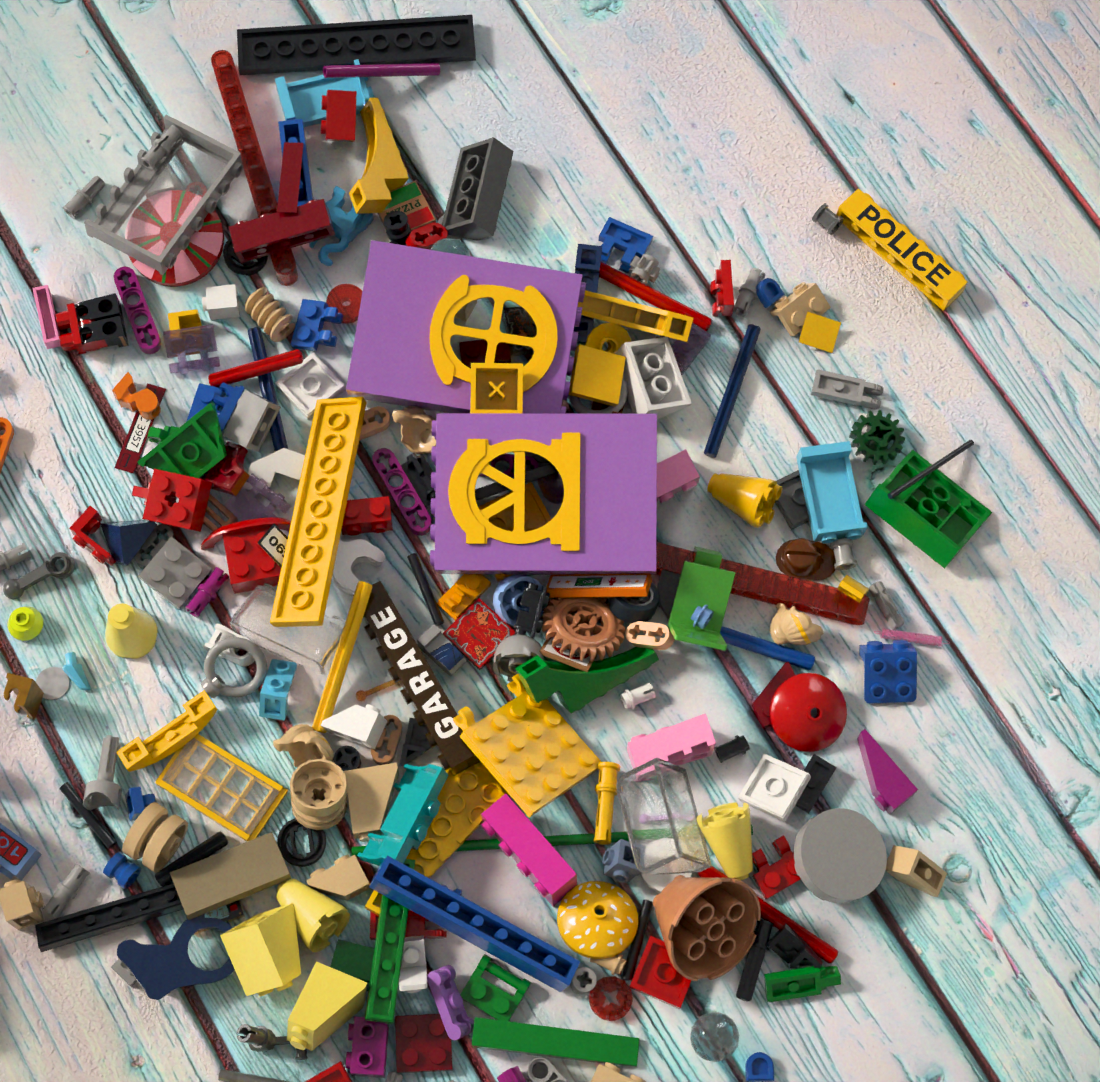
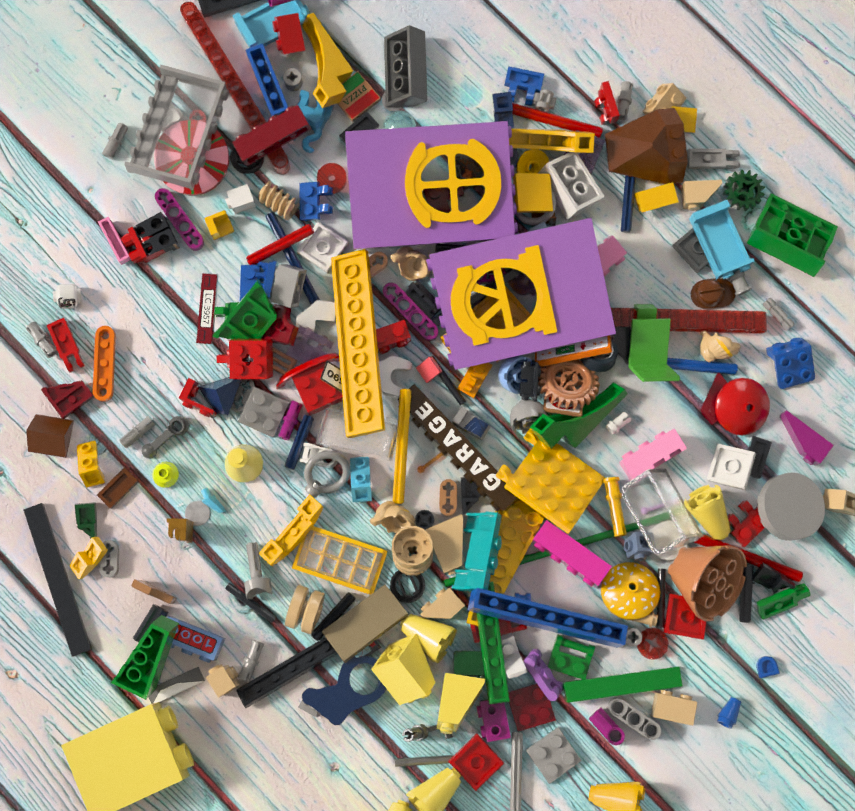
camera: 10 degrees left, 10 degrees up
blue wheel [103,852,142,889] -> none
orange leg [112,372,161,420] -> none
blue tile [125,786,156,821] -> none
light grey pin [140,125,183,170] -> none
plate [163,324,220,375] -> none
dark red sticker [277,142,304,213] -> none
white slope [320,705,387,750] -> none
black wheel [384,210,411,242] -> none
red beam [406,222,448,250] -> none
red tile [443,598,516,670] -> none
yellow brick [470,363,523,413] -> none
light nougat beam [625,621,674,650] -> none
clear light blue piece [690,1011,739,1062] -> none
medium blue plate [691,605,714,629] -> none
yellow cone [707,473,782,528] -> none
black pin [714,735,750,763] -> none
blue tile [756,278,785,308] -> none
dark grey bush [812,203,844,235] -> none
yellow brick [836,188,968,311] -> none
yellow slope [838,575,869,603] -> none
bright pink piece [874,628,950,646] -> none
black axle [888,440,974,499] -> none
none -> light grey wheel [283,68,303,91]
none -> dark blue axle [285,415,314,470]
none -> coral tile [416,356,443,383]
none -> reddish brown wedge [605,108,688,185]
none -> yellow hinge [634,182,679,213]
none -> tan slope [681,180,722,211]

